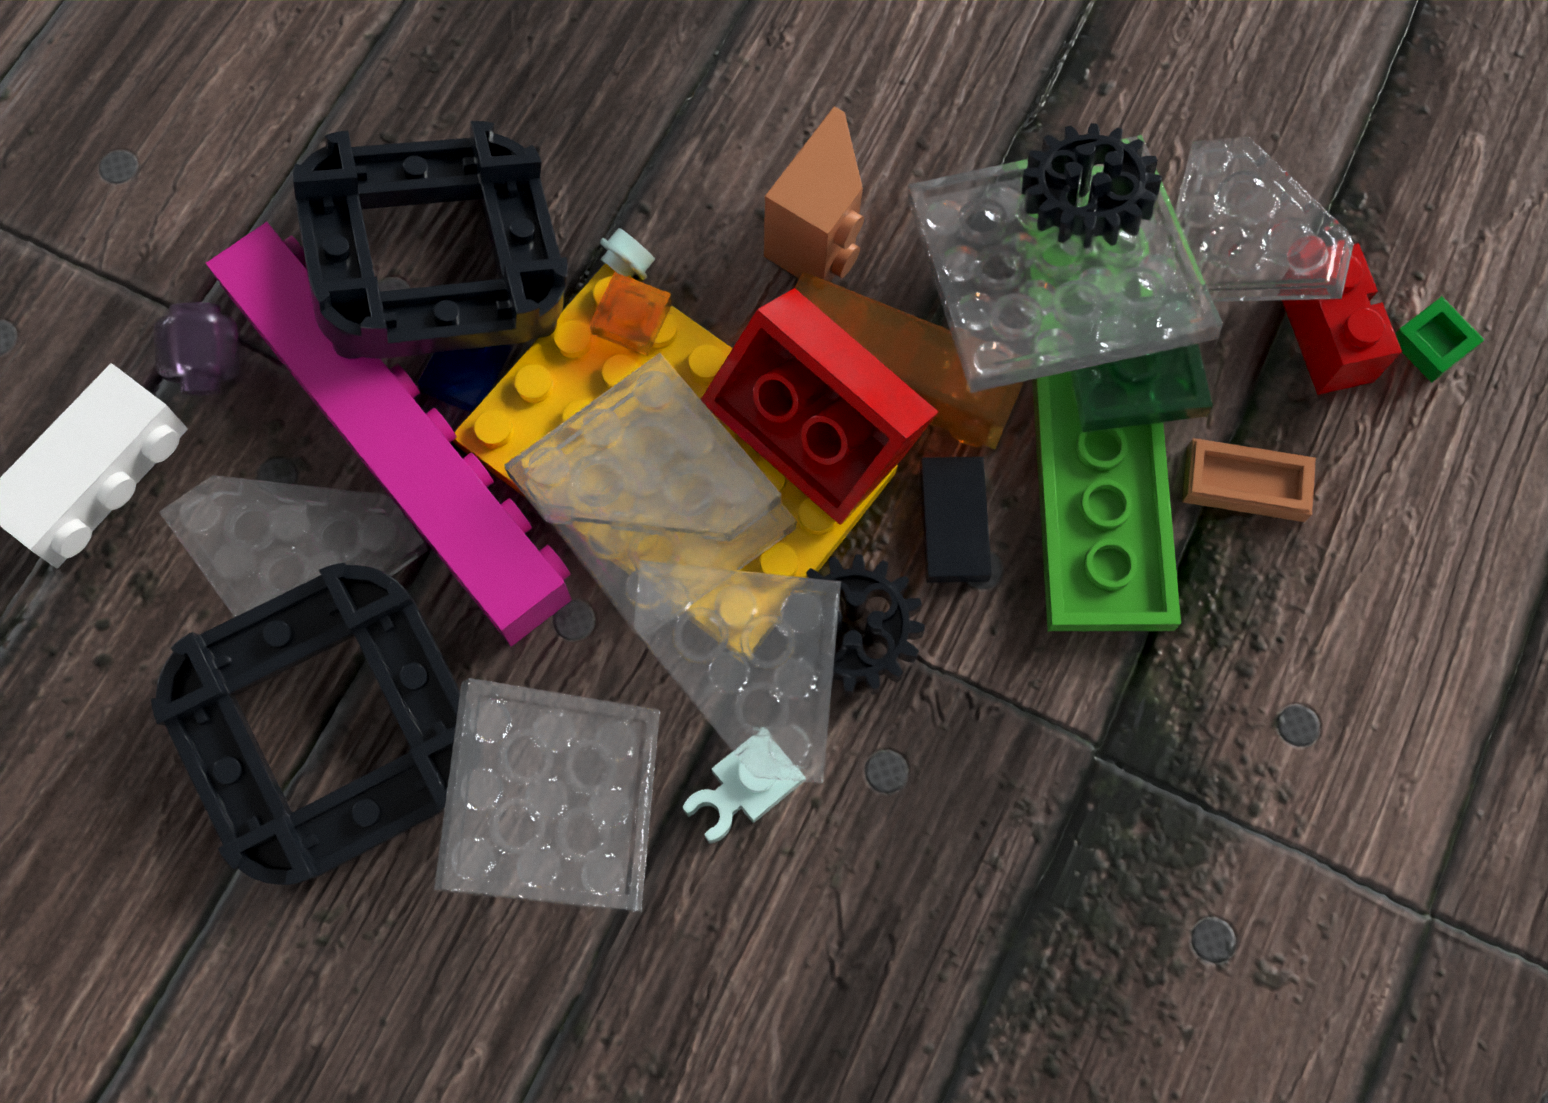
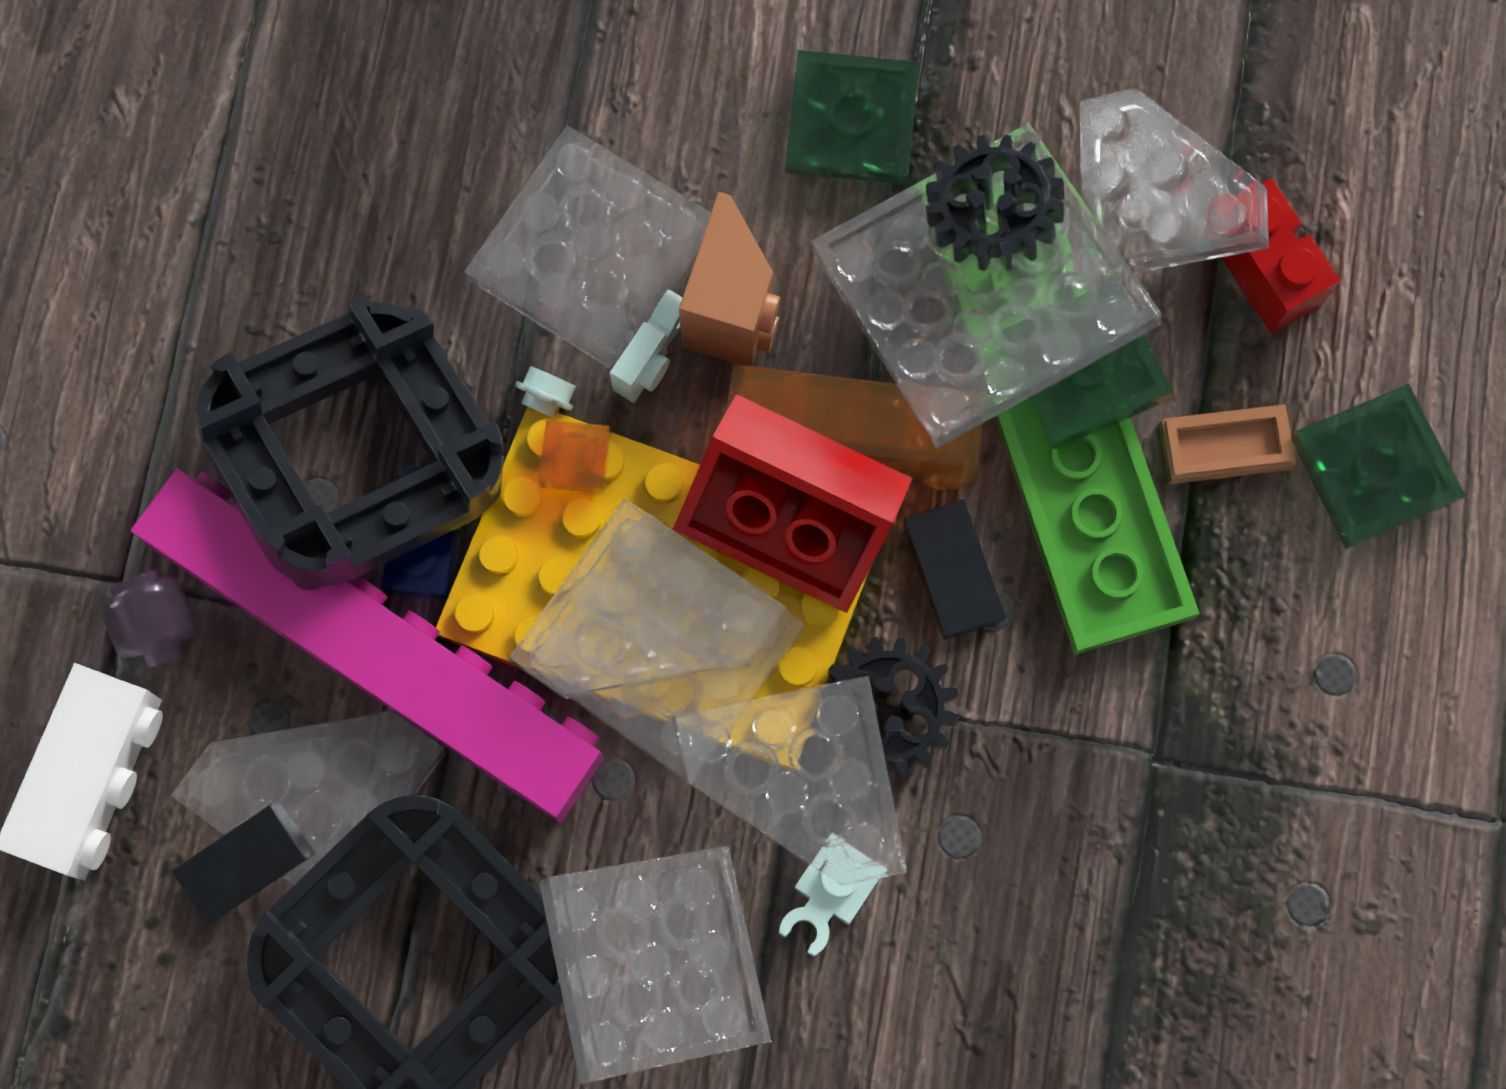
camera: 15 degrees left, 5 degrees up
green plate [1395,296,1485,383] -> none
none -> black tile [172,799,316,925]
none -> clear plate [464,125,711,370]
none -> light aqua plate [610,289,682,403]
none -> clear green plate [785,50,919,185]
none -> clear green plate [1291,384,1466,550]

